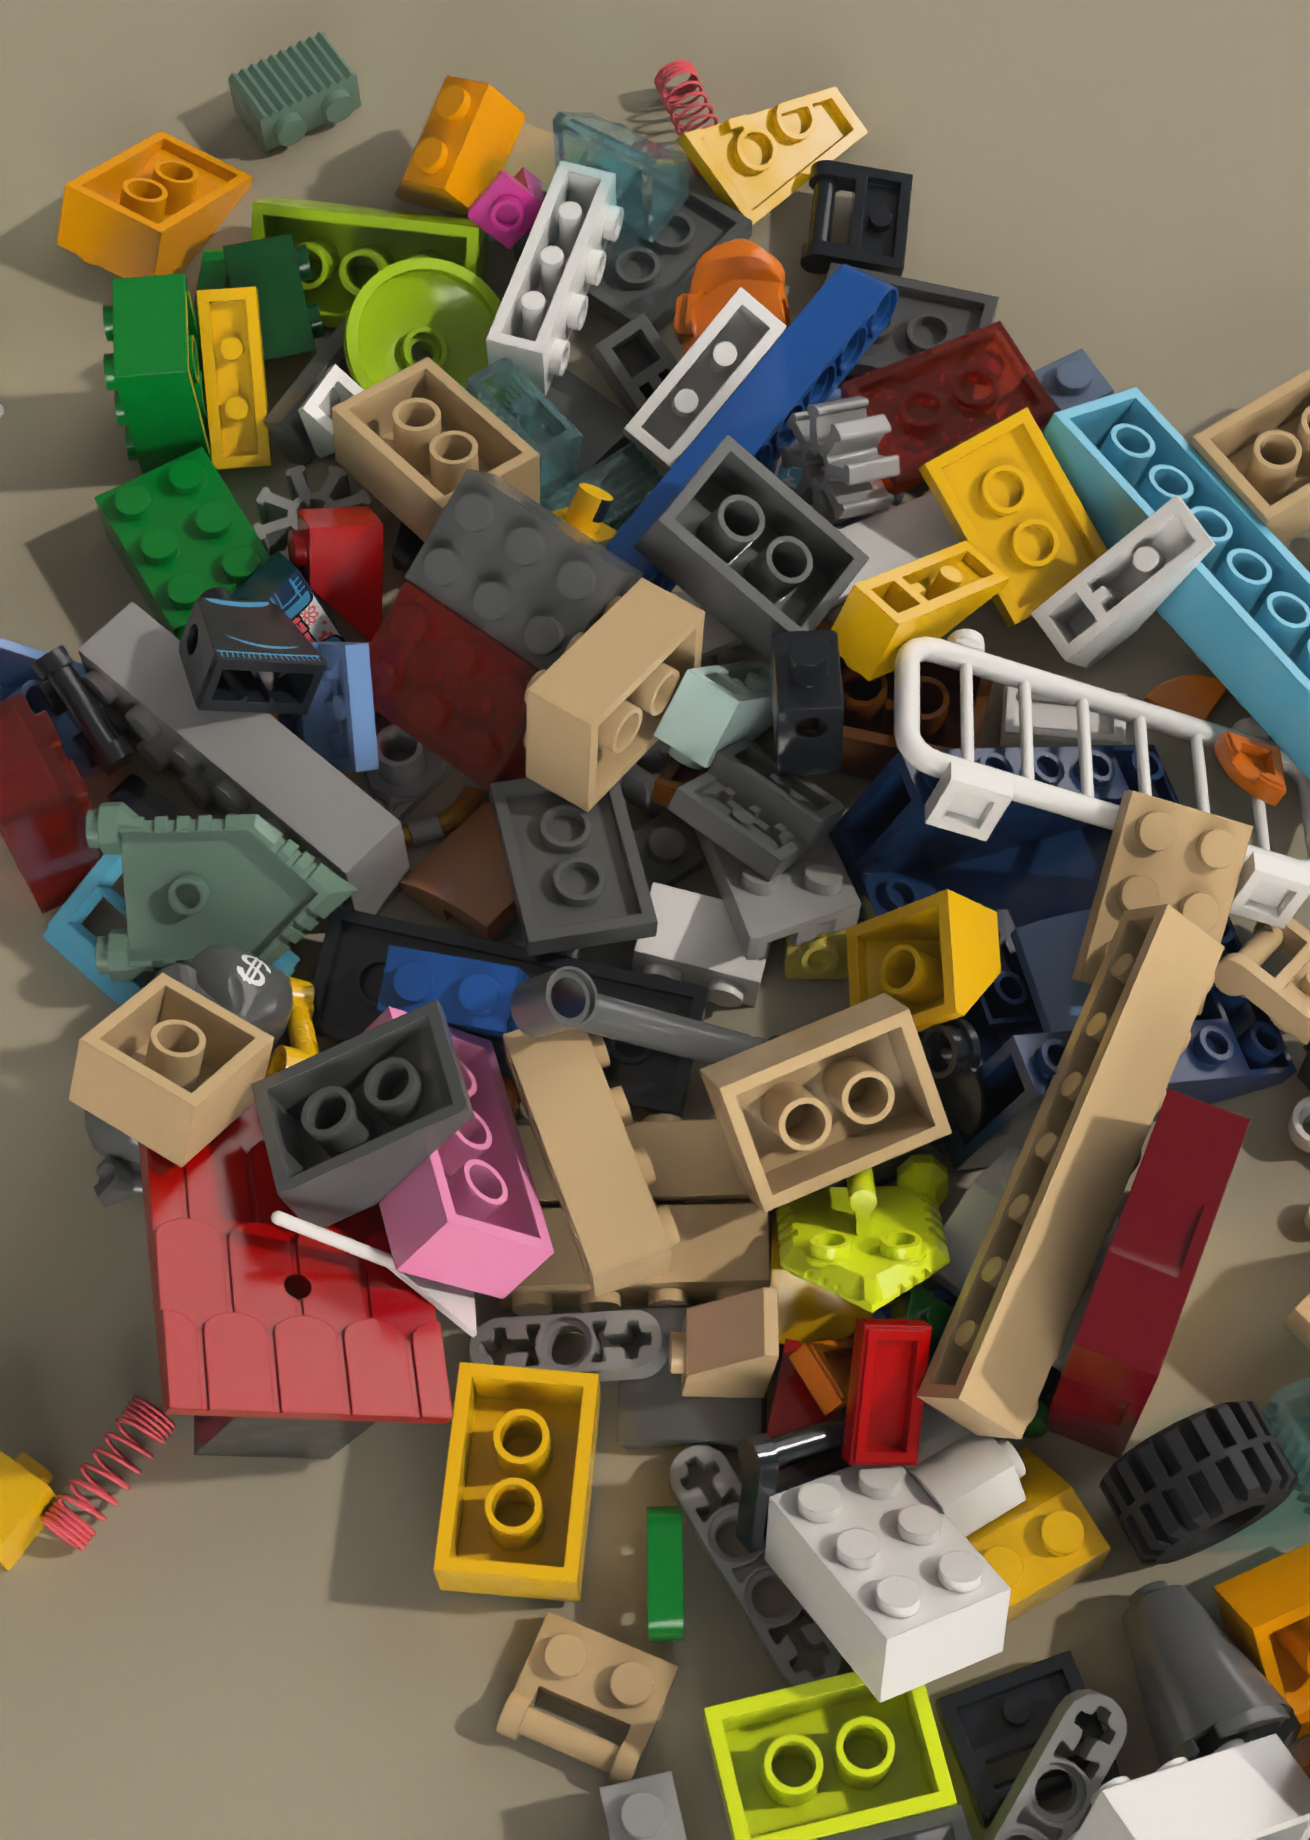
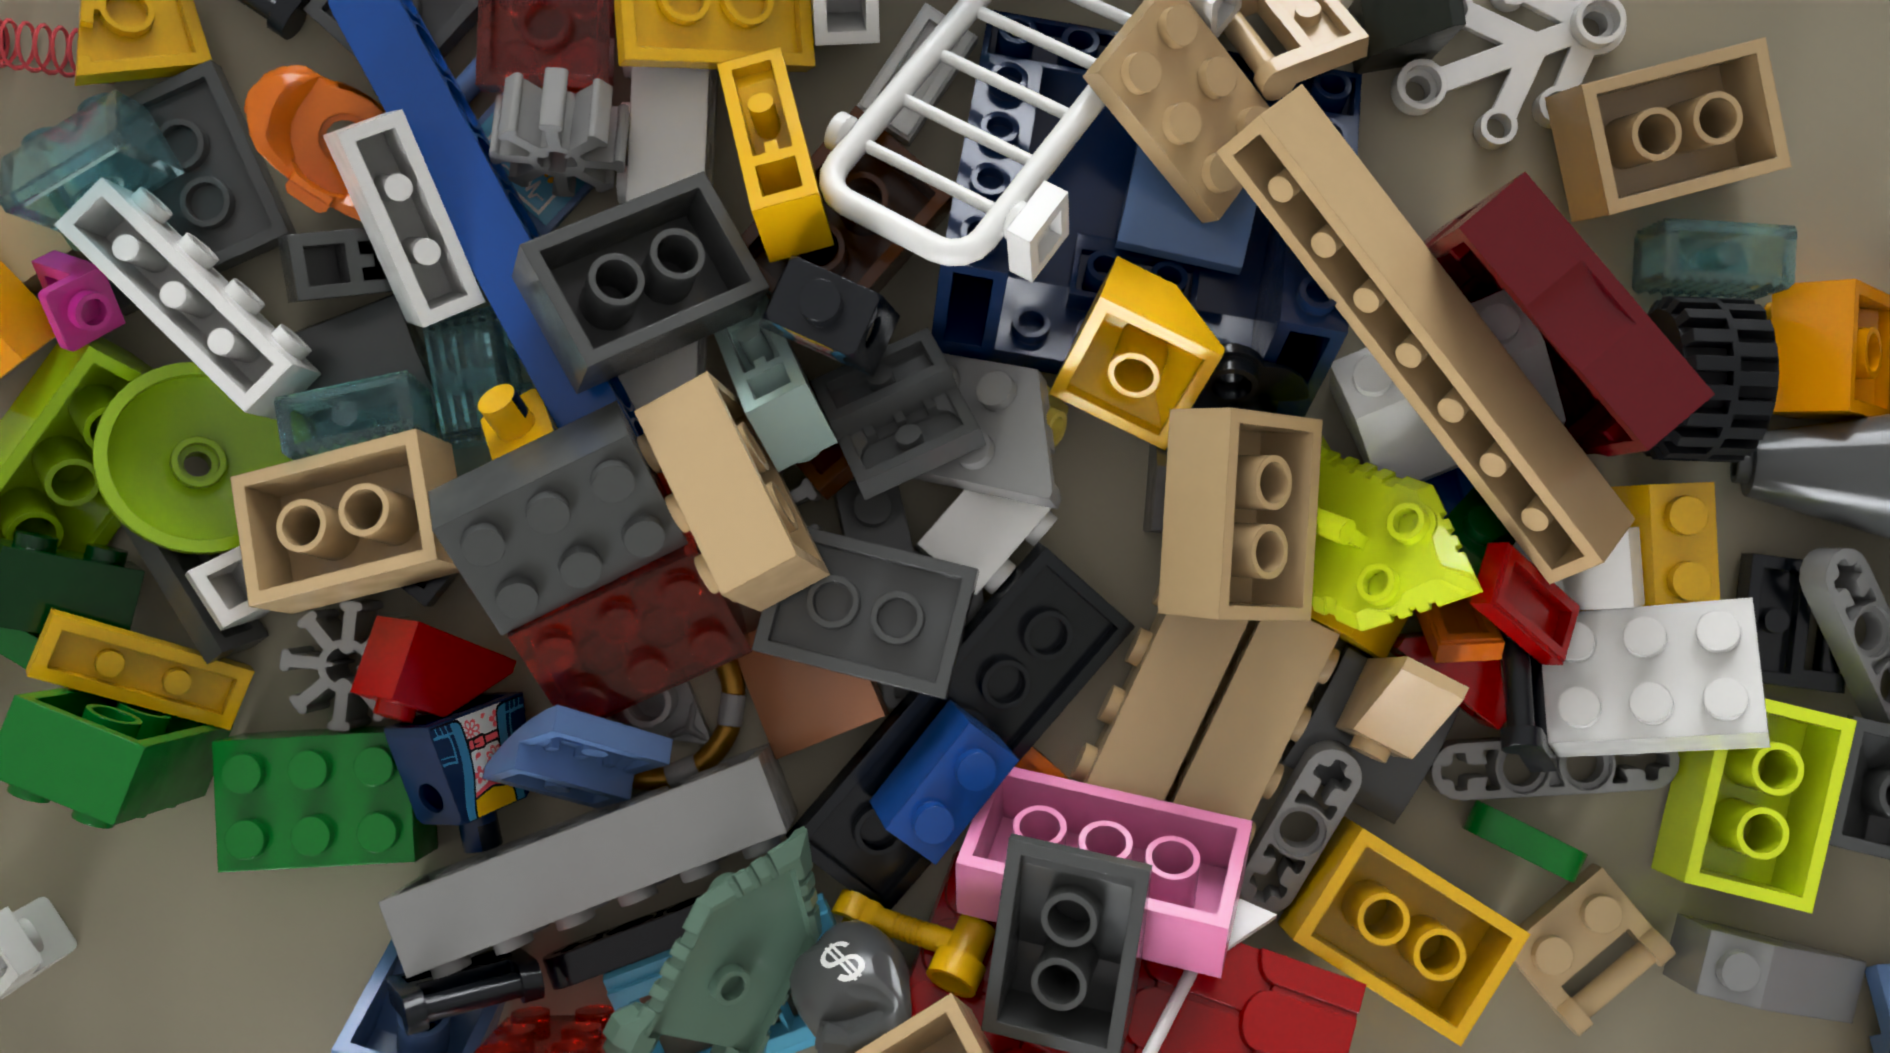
camera: 70 degrees left, 25 degrees up
black torso [179,587,327,715] -> none
tan brick [503,1029,680,1298] -> none
dark grey piece [510,966,779,1065] -> none

